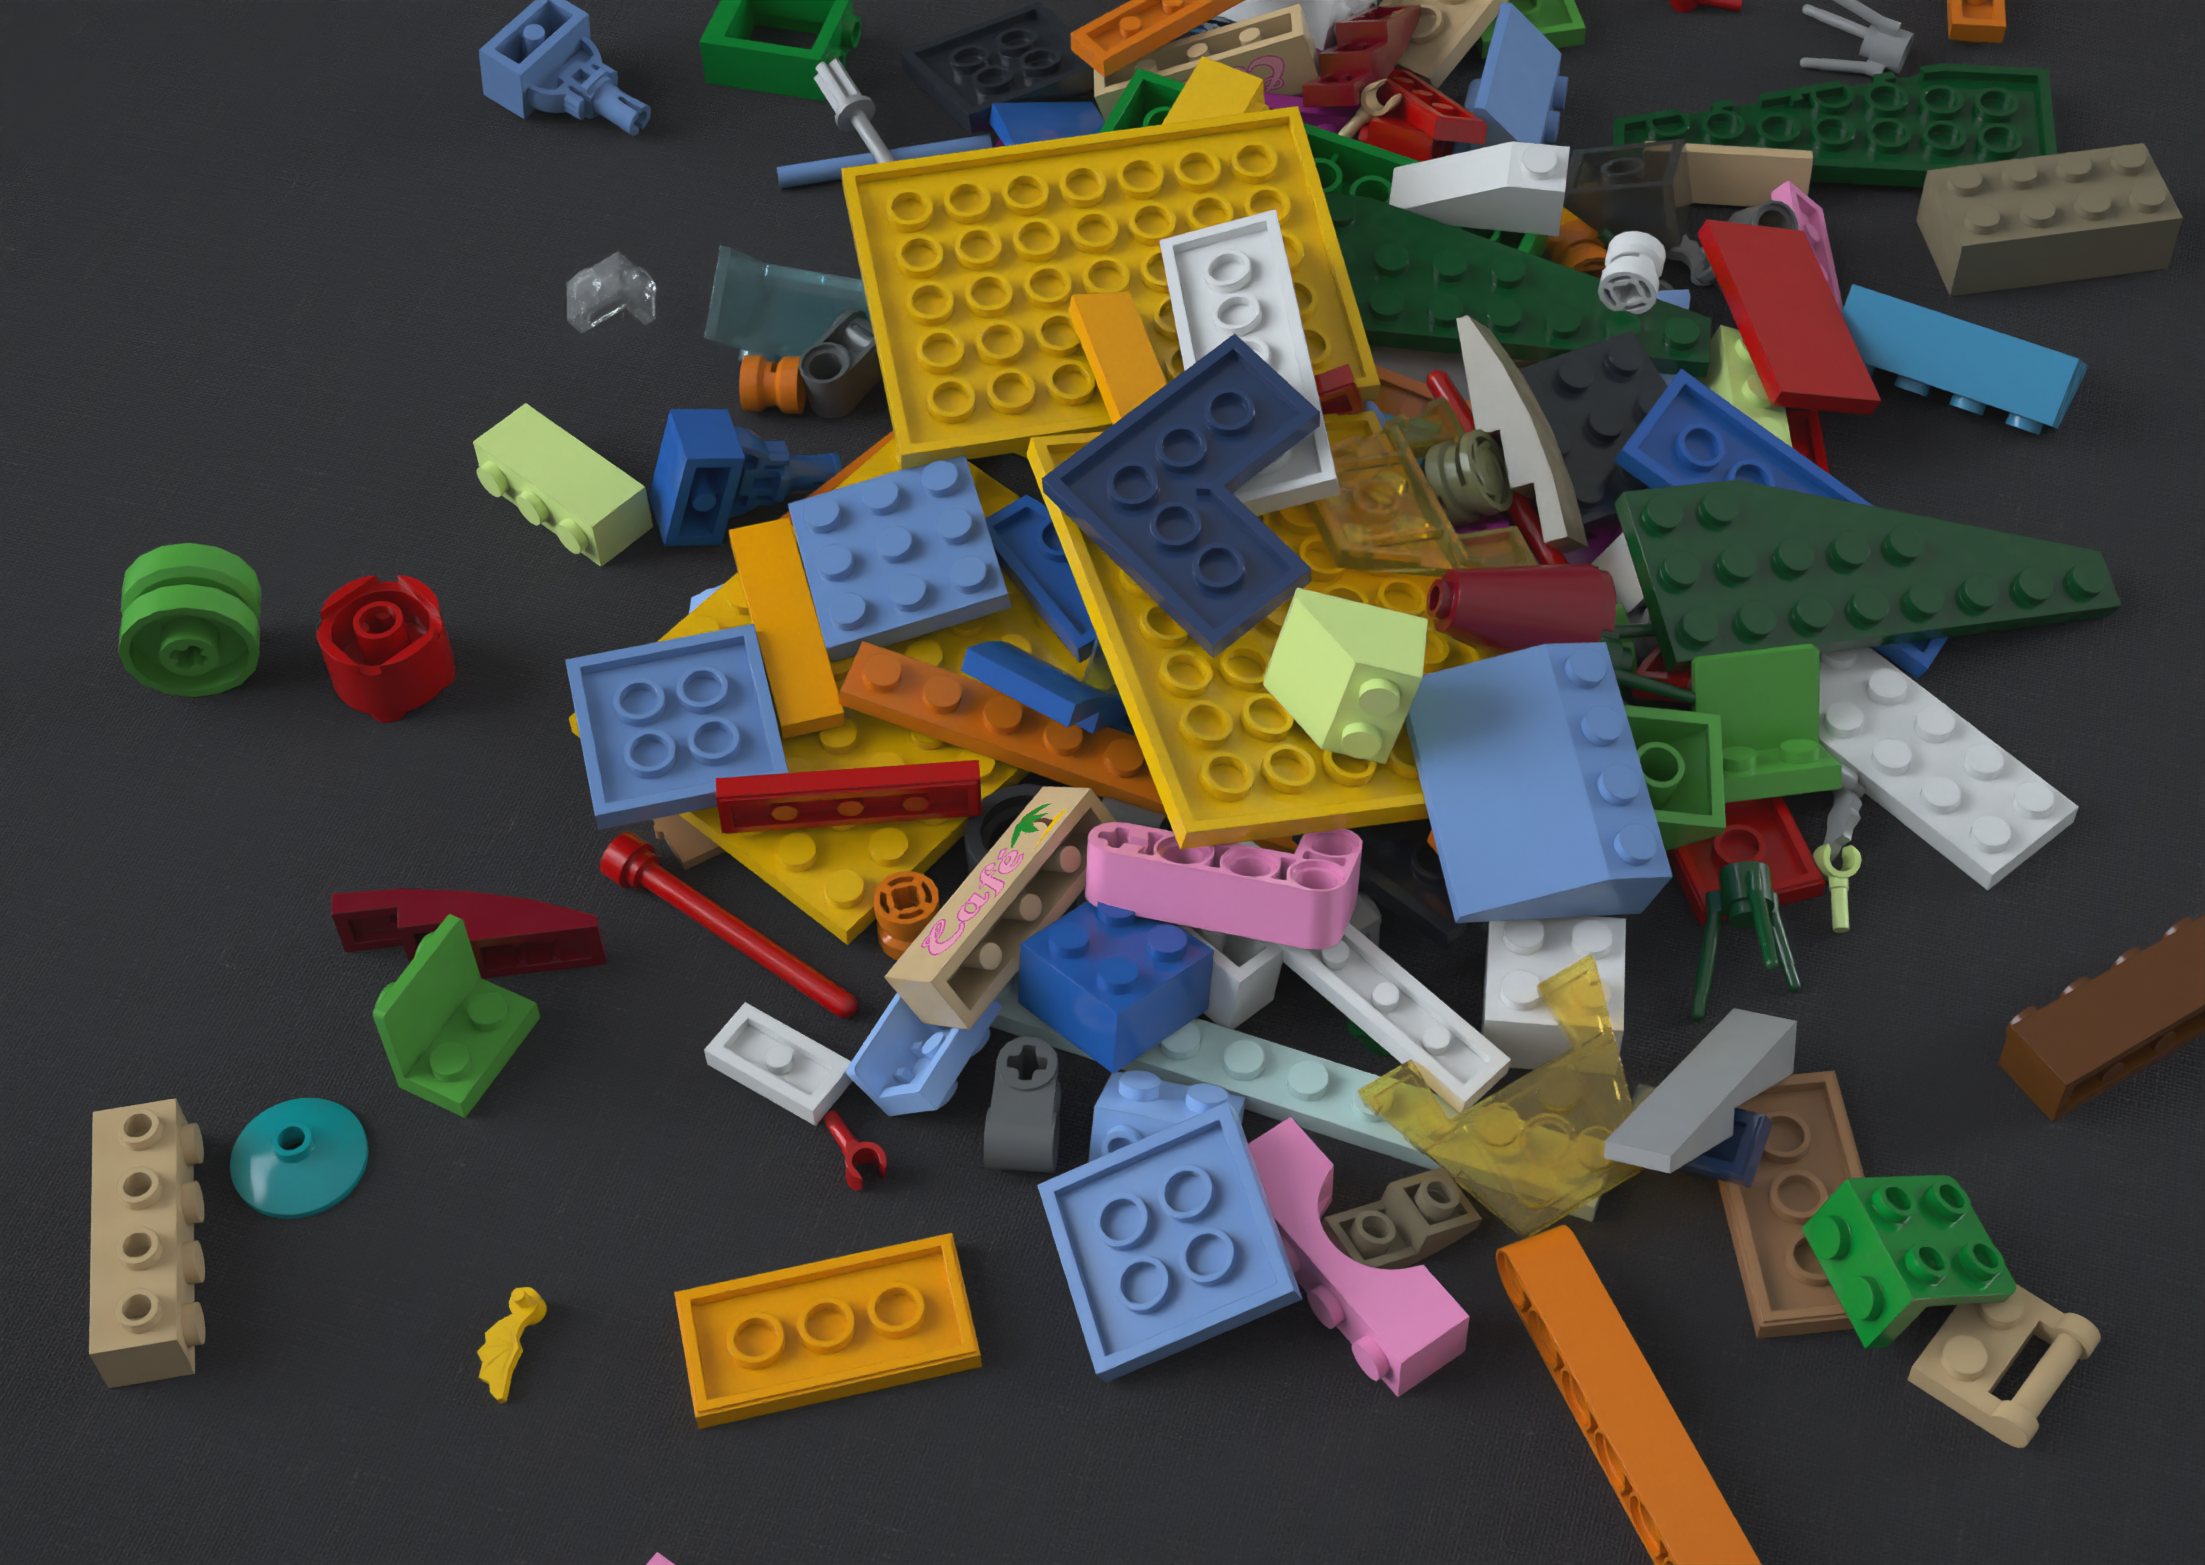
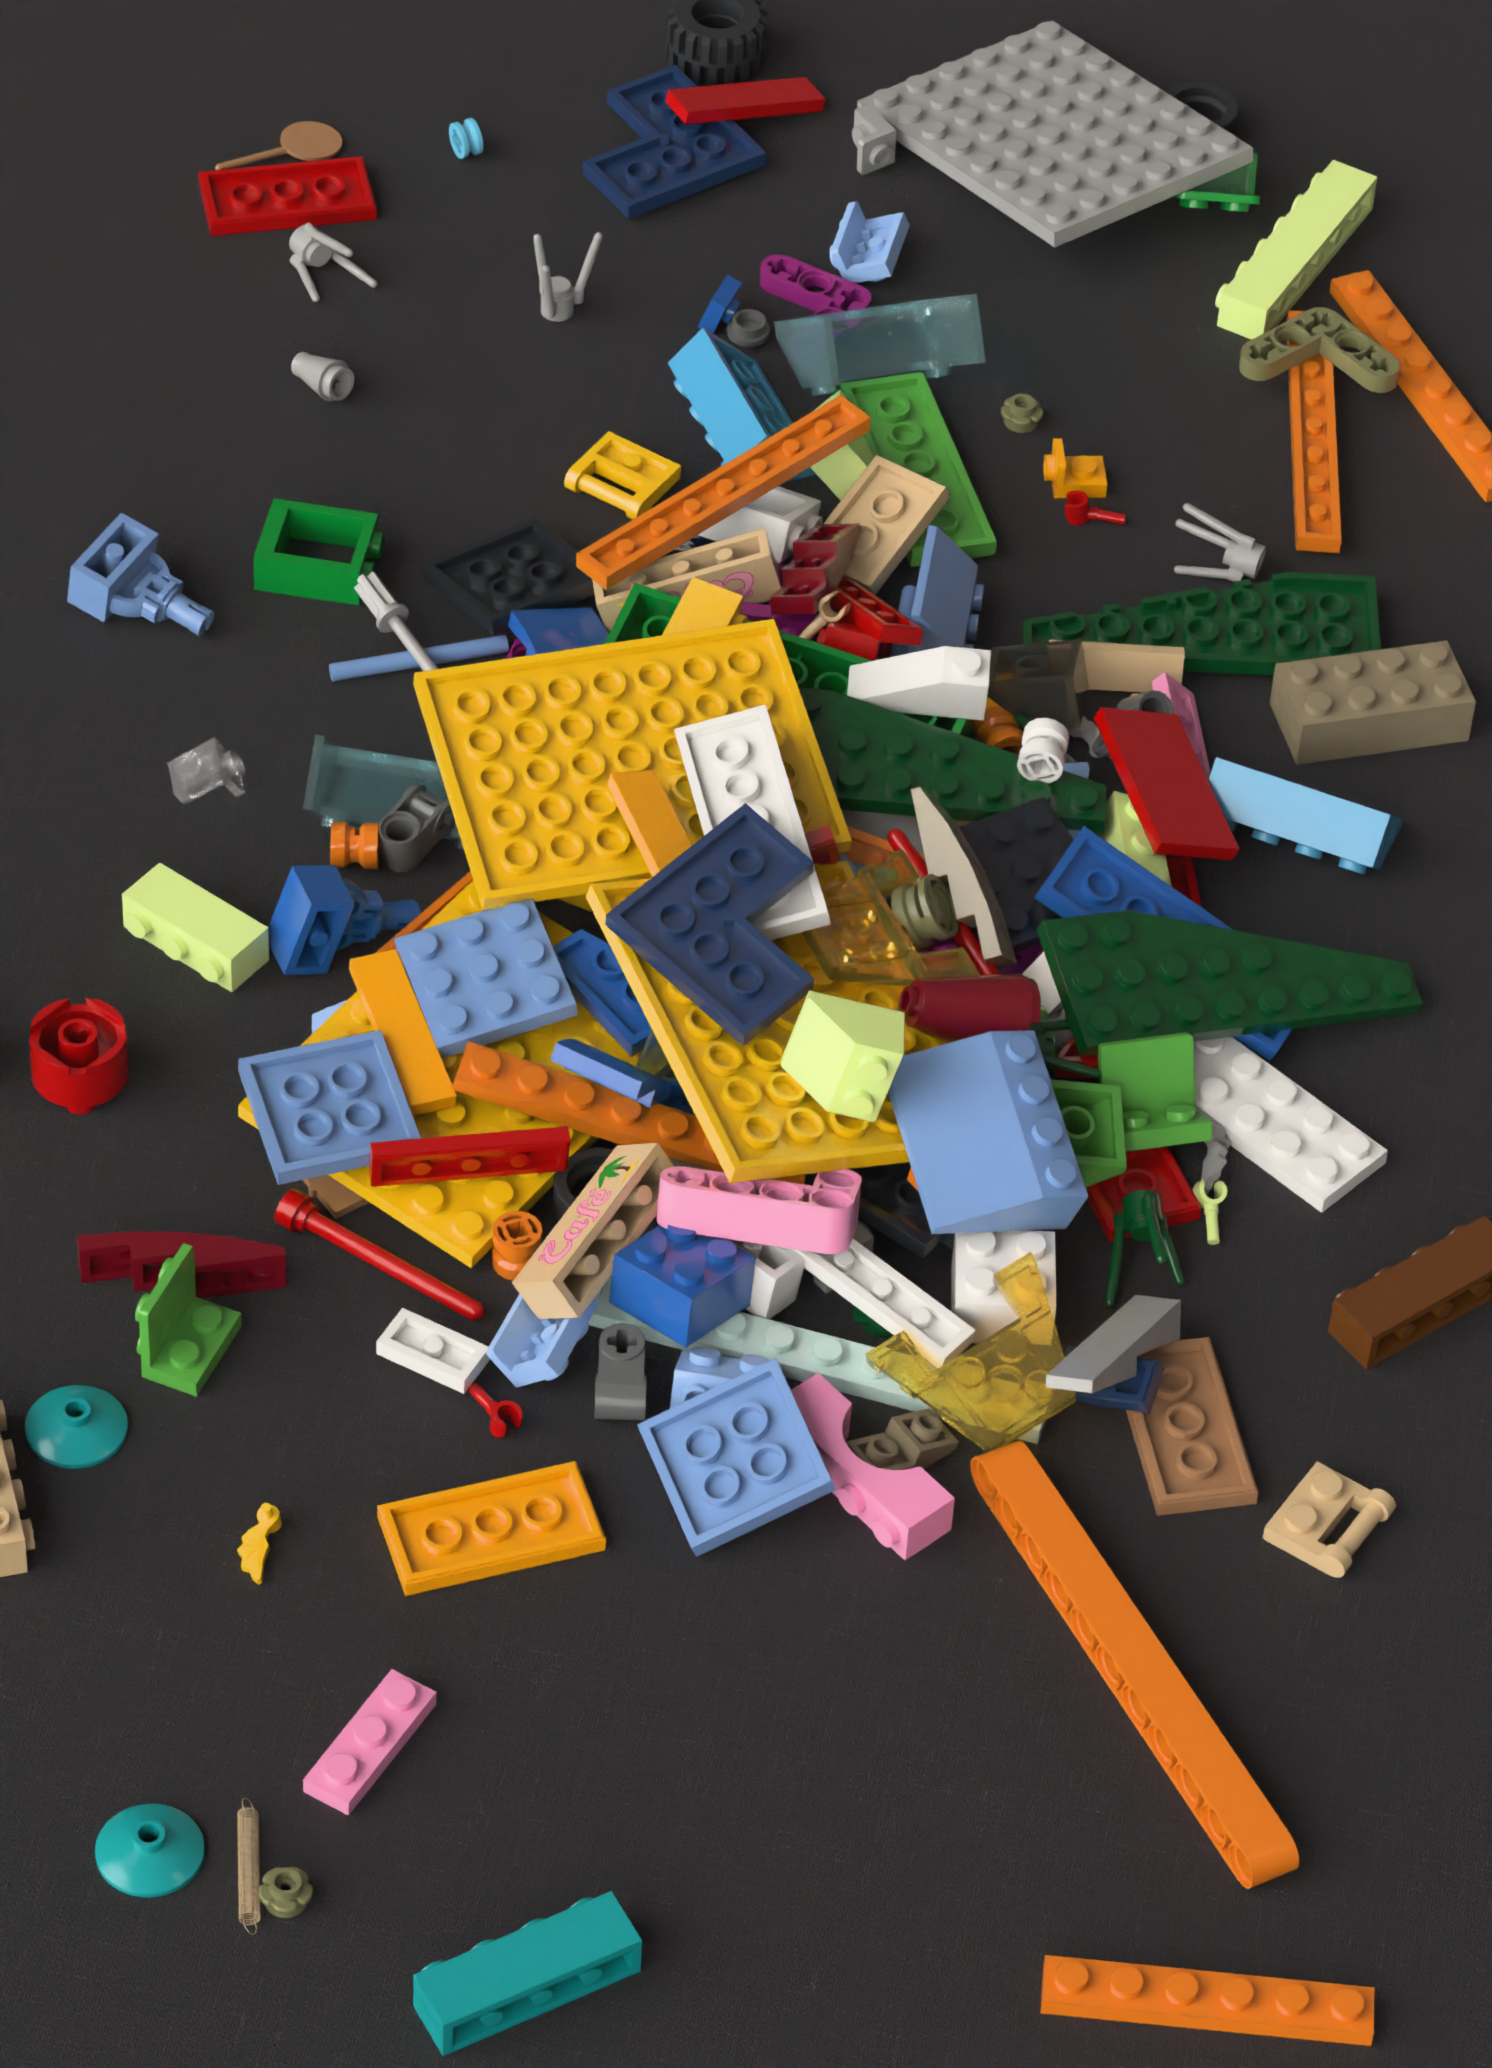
camera: 10 degrees left, 5 degrees down
green bracket [1801,1175,2016,1349] -> none

